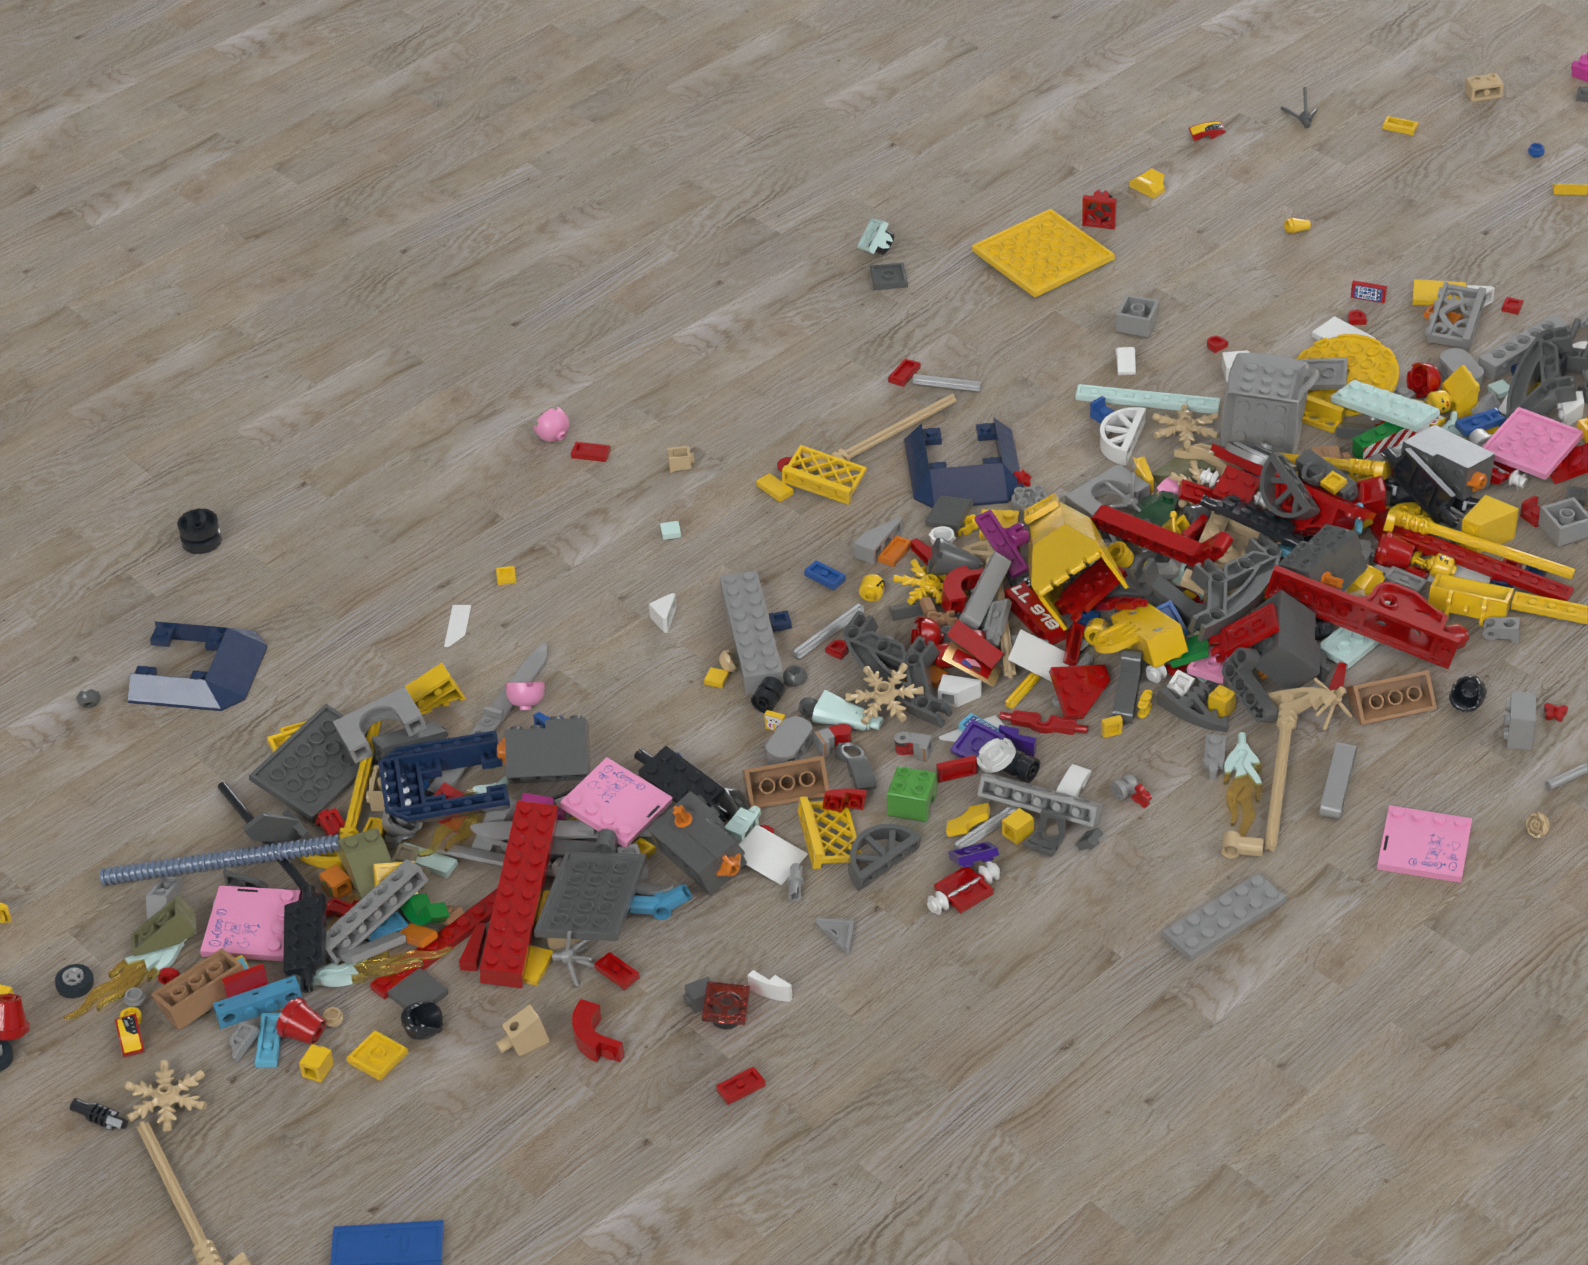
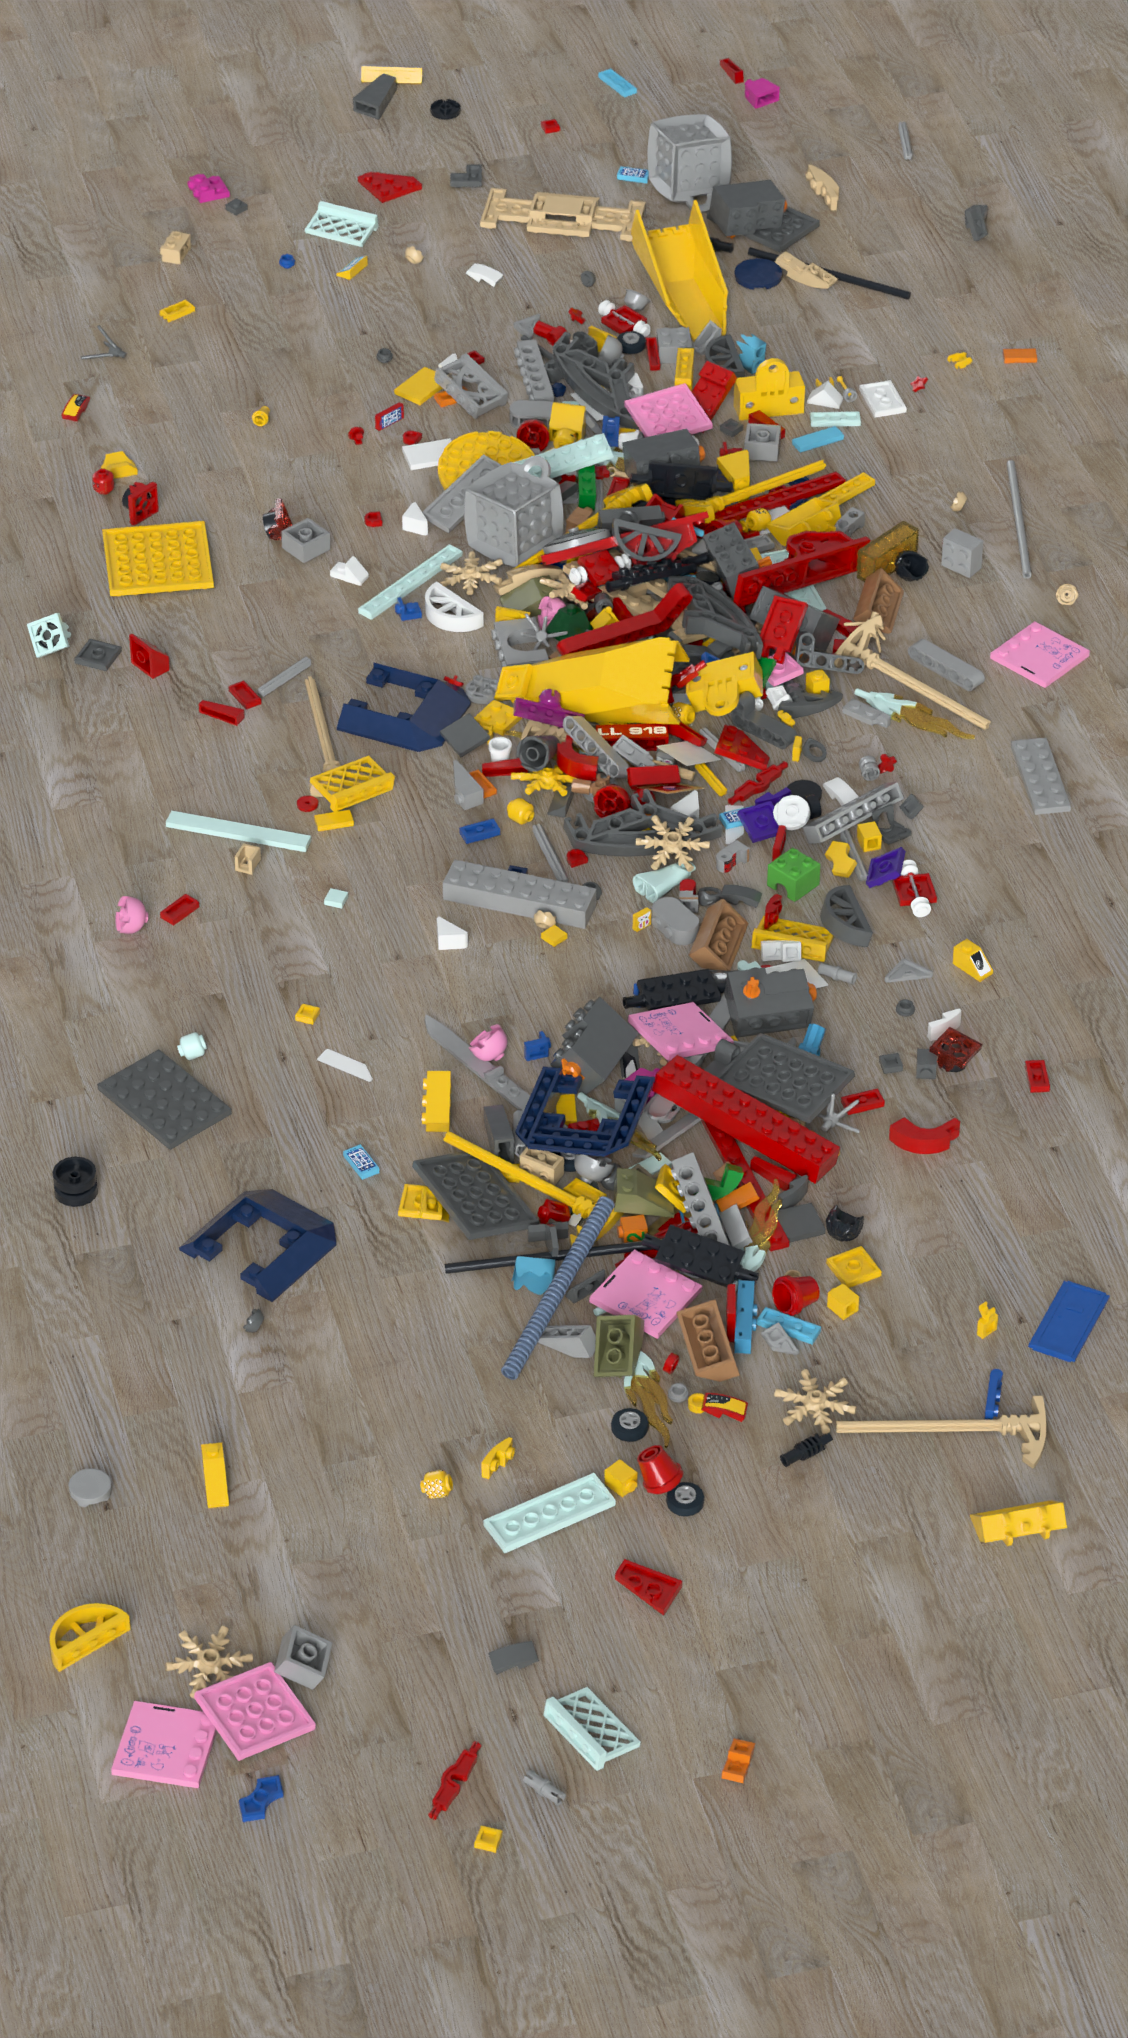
camera: 65 degrees left, 0 degrees up
light grey arch [333,686,427,764] -> none
tan torso [495,1004,550,1056] -> none
black wheel [751,676,785,713] -> none
dark grey tile [799,697,818,716] -> none
tan piece [1221,831,1264,859] -> none
yellow tile [1320,470,1347,495] -> none
none -> red head [92,469,115,495]
none -> dark grey plate [97,1049,232,1150]
none -> red slope [129,634,170,679]
none -> light aqua tile [166,811,311,852]
none -> light aqua head [177,1032,207,1060]
none -> red piece [199,700,245,726]
none -> clear red piece [263,498,292,540]
none -> tile [343,1144,380,1180]
none -> red plate [348,427,364,445]
none -> dark grey plate [376,348,393,363]
none -> medium azure piece [512,1256,555,1295]
none -> yellow tile [556,1094,577,1126]
none -> white slope [761,940,801,962]
none -> dark grey slope [777,1175,808,1210]
none -> black tile [787,780,822,802]
none -> dark grey piece [802,738,827,762]
none -> clear yellow brick [857,521,919,582]
none -> dark grey plate [879,1053,903,1074]
none -> dark grey plate [896,999,915,1017]
none -> yellow slope [952,938,993,982]
none -> yellow plate [977,1301,998,1339]
none -> blue plate [985,1369,1003,1419]

